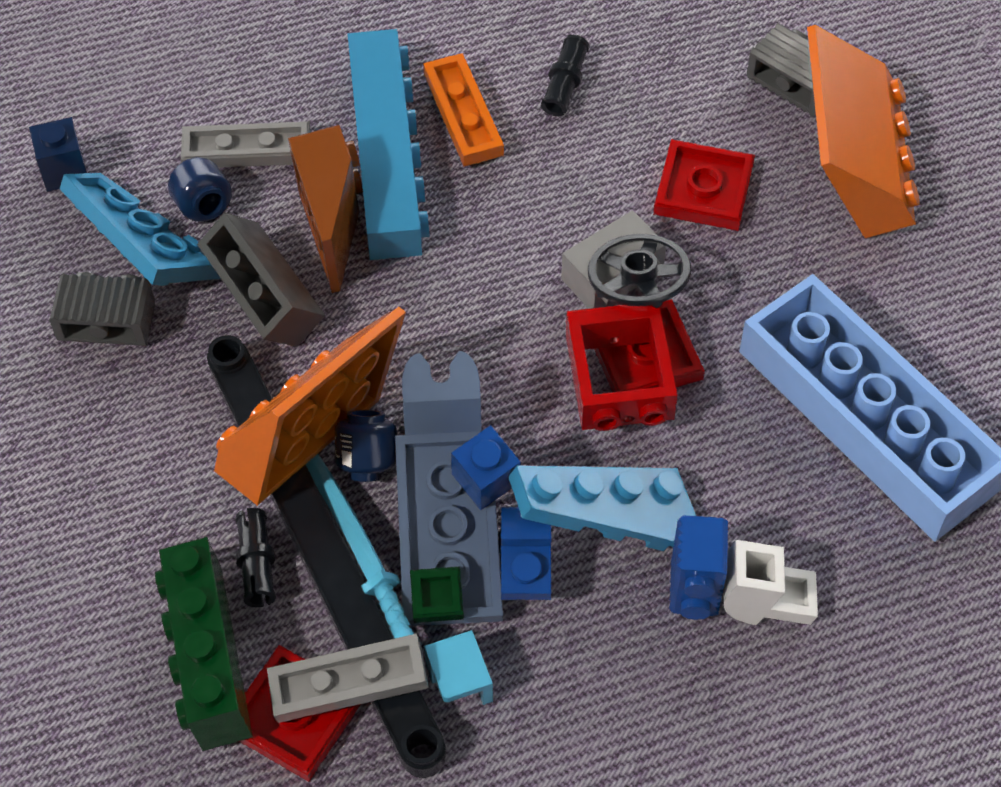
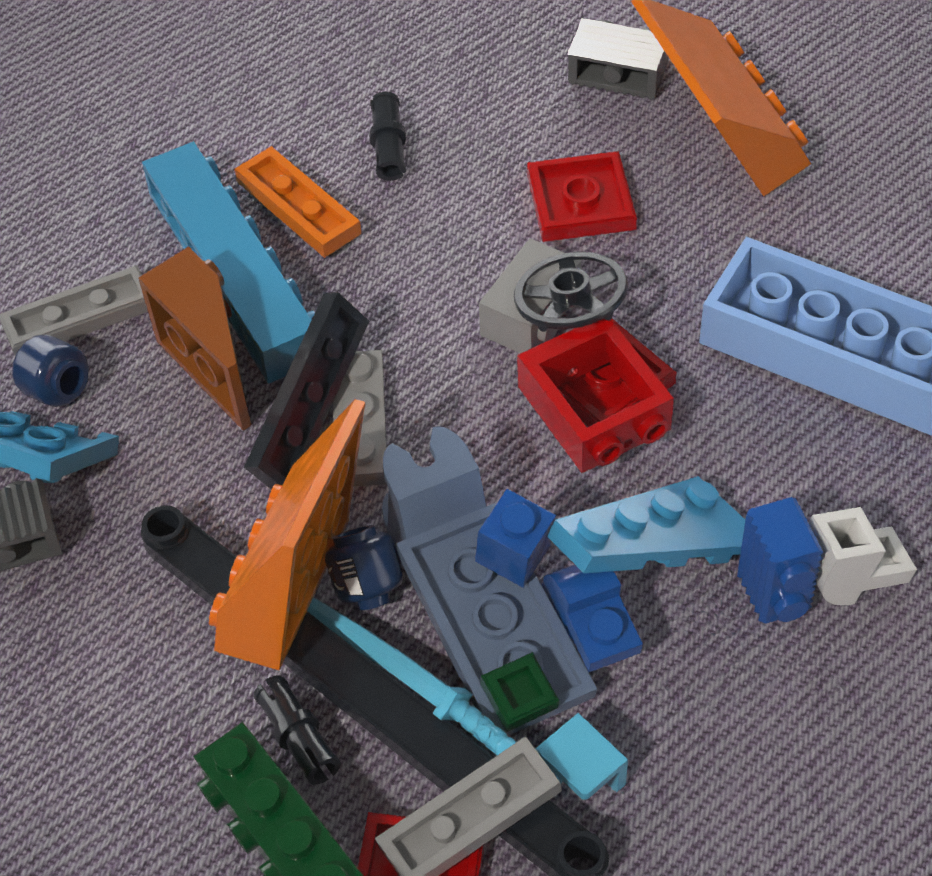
camera: 20 degrees left, 5 degrees down
dark grey brick [197,212,326,347] -> none
none -> black plate [244,292,369,490]
none -> light grey plate [333,350,387,487]

